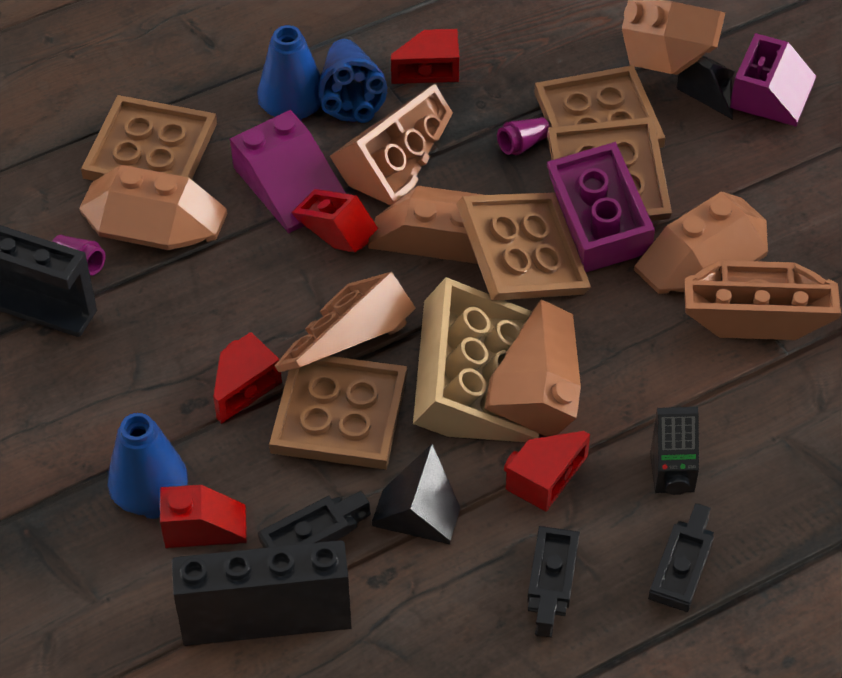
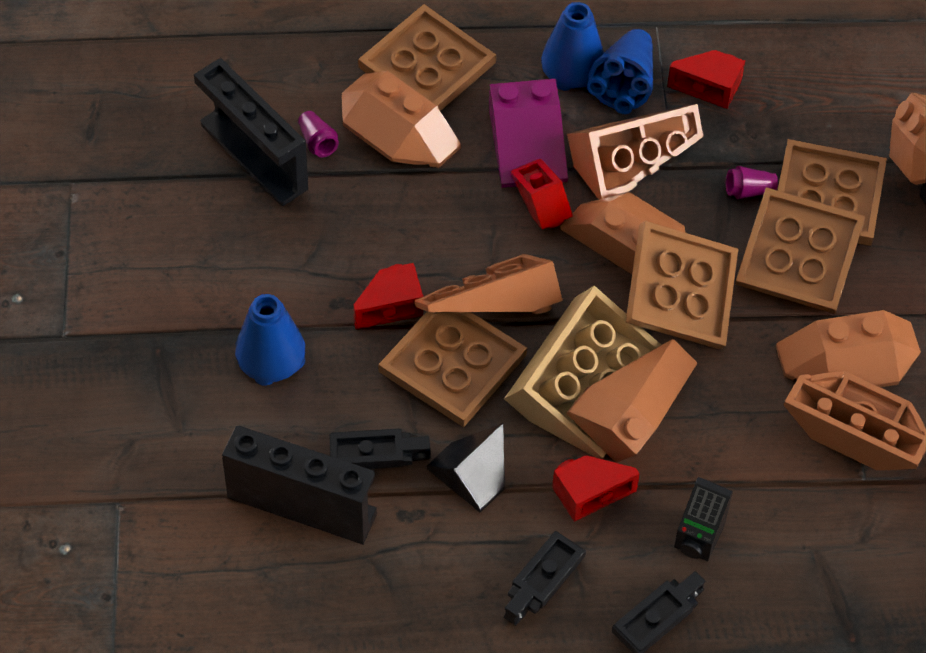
camera: 25 degrees right, 5 degrees up
red slope [160,485,247,548] -> none
magenta slope [547,142,655,272] -> none

